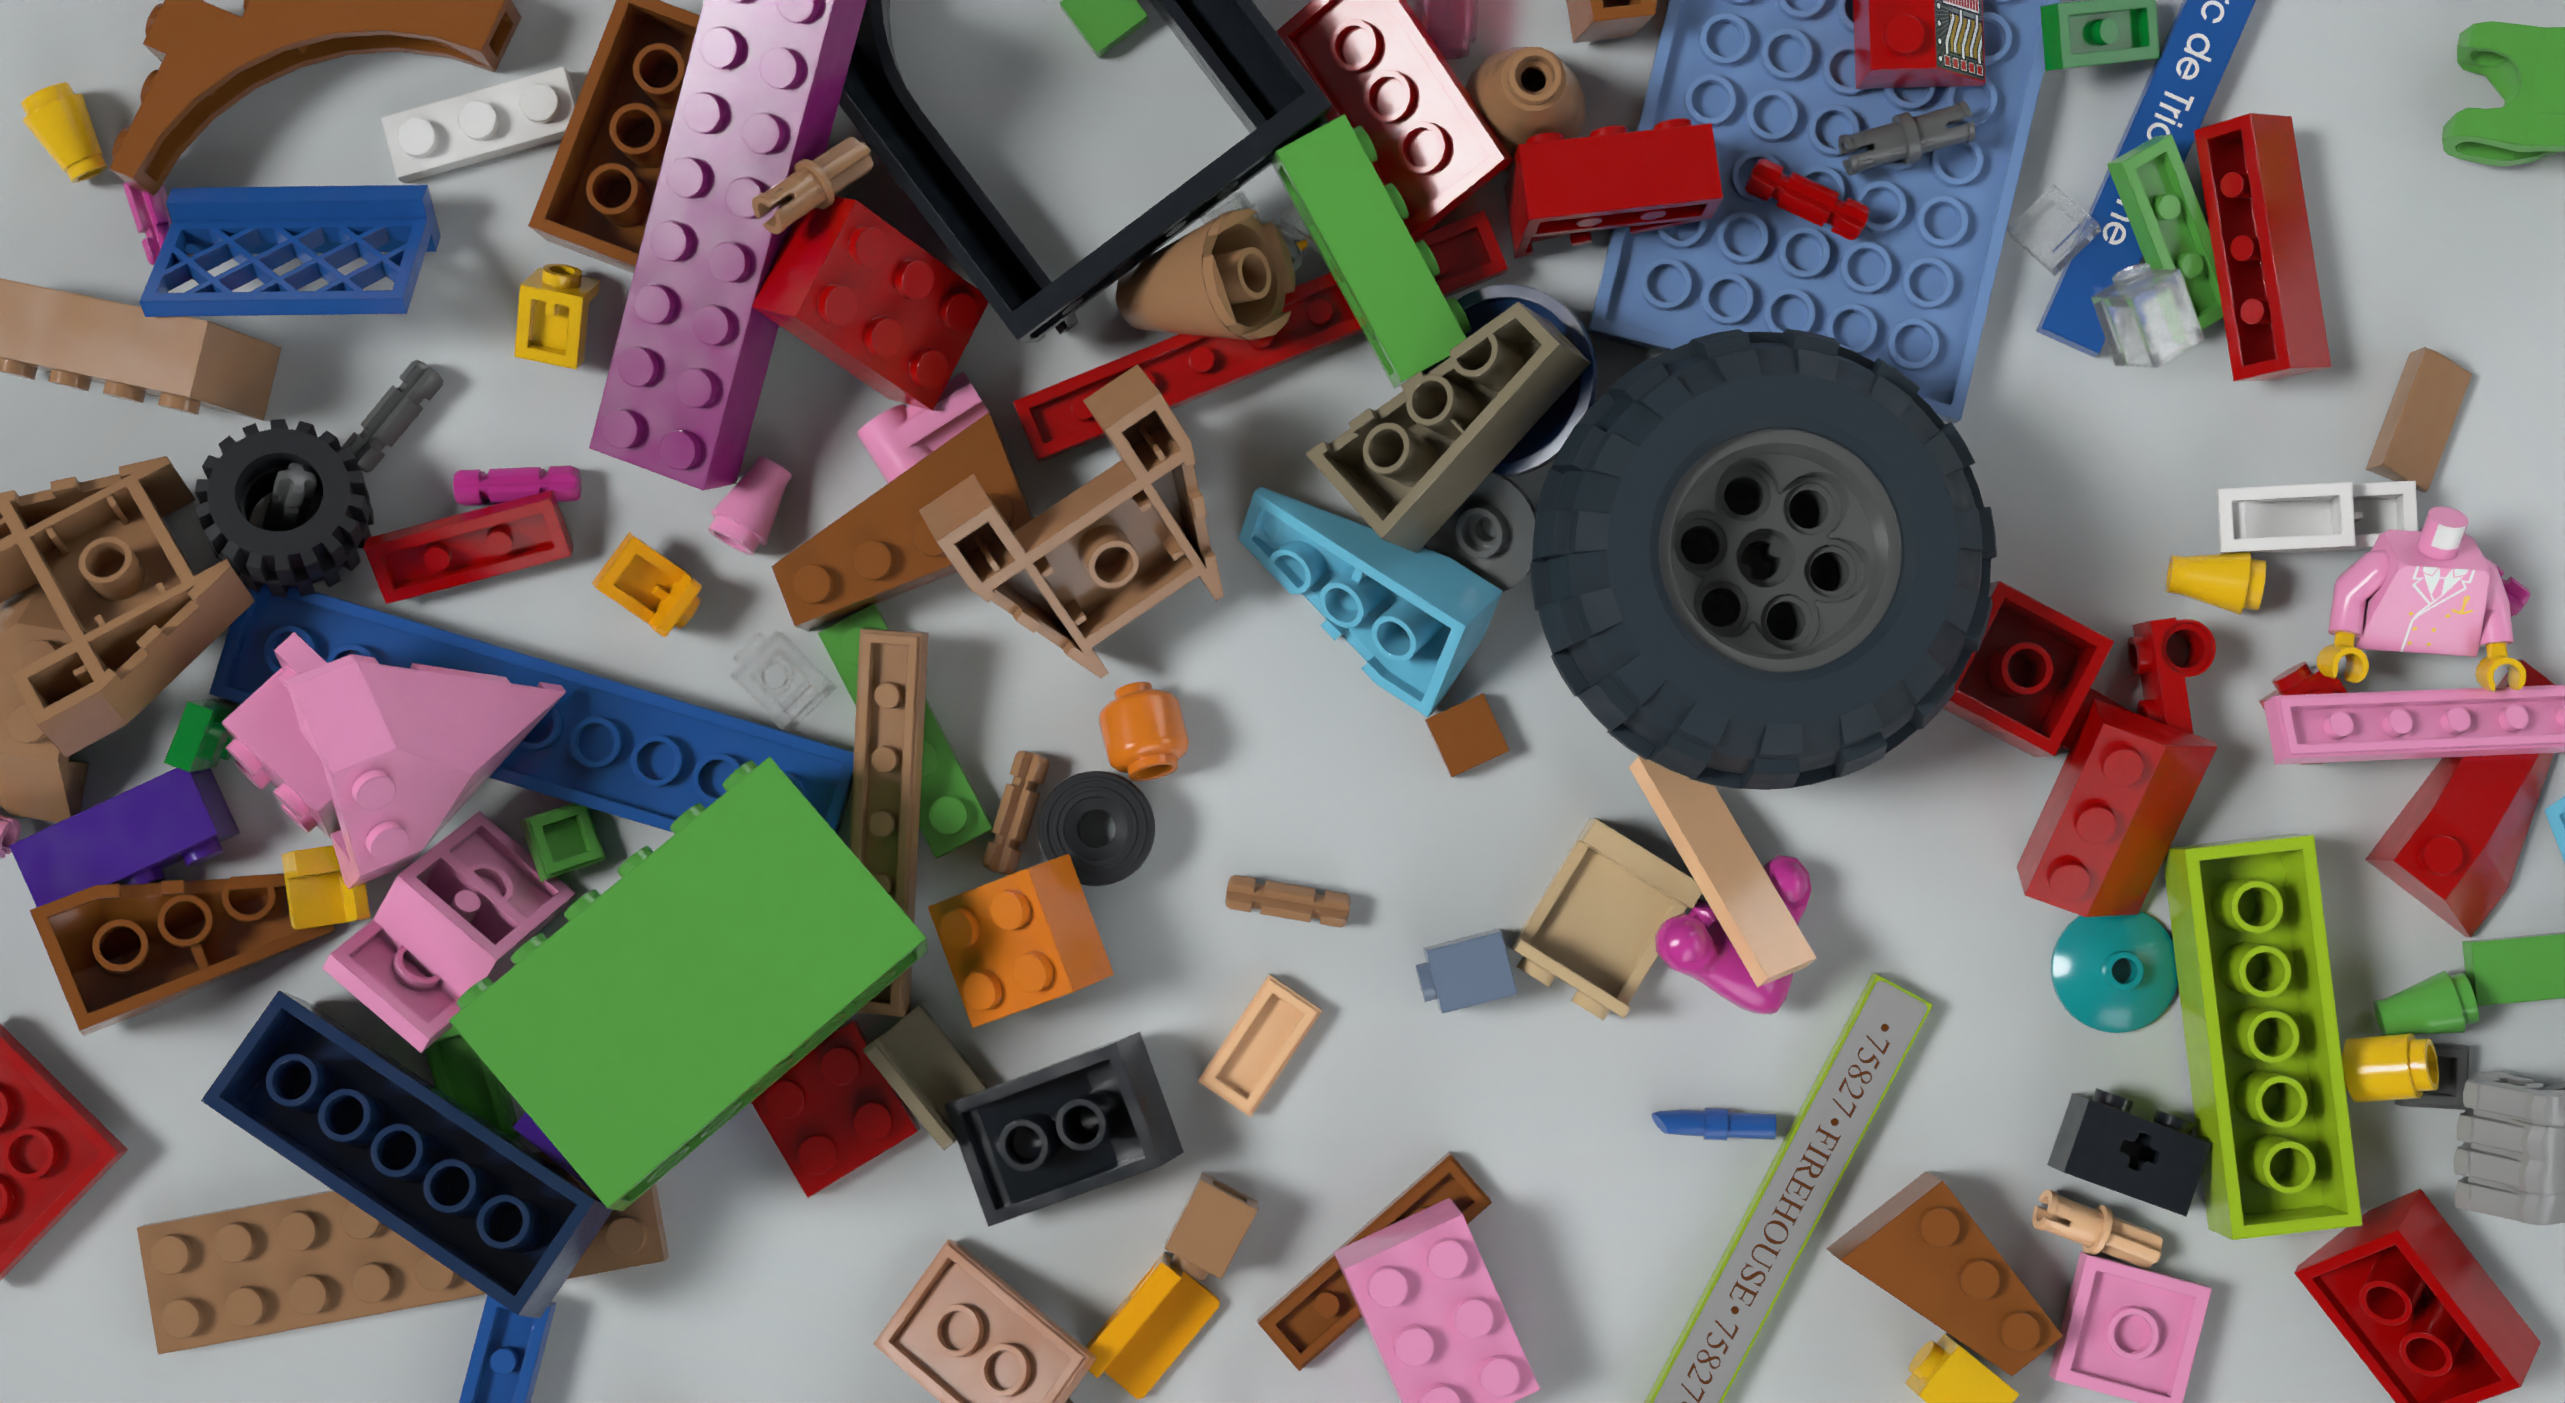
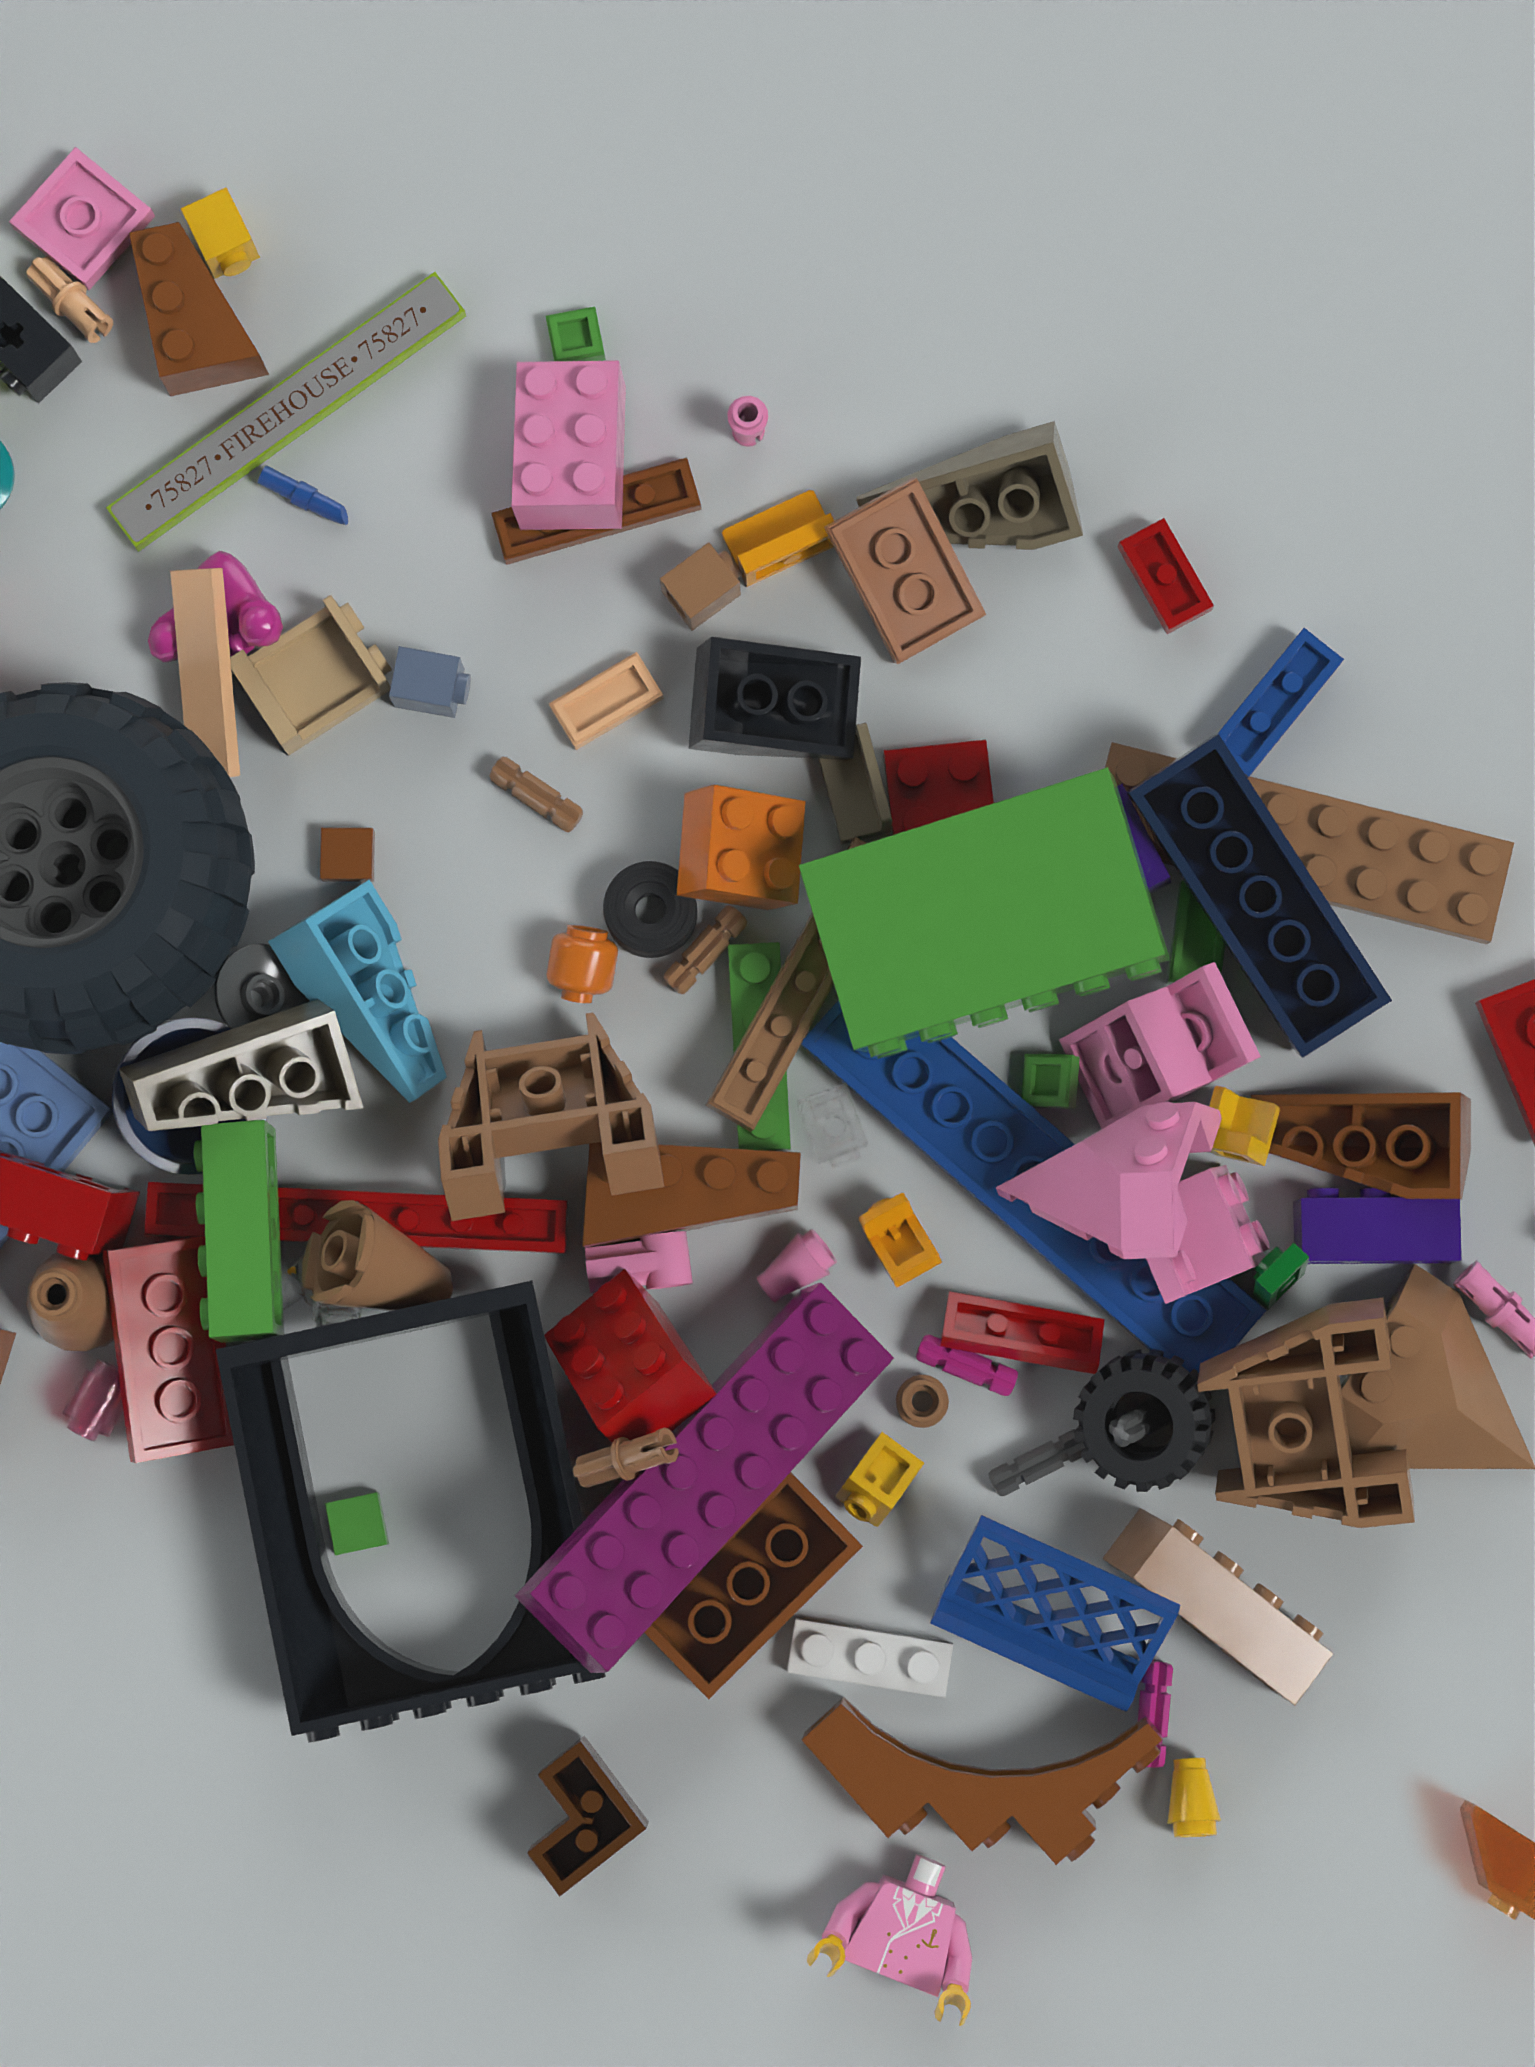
camera: 150 degrees left, 5 degrees down
none -> medium nougat plate [896,1375,949,1428]

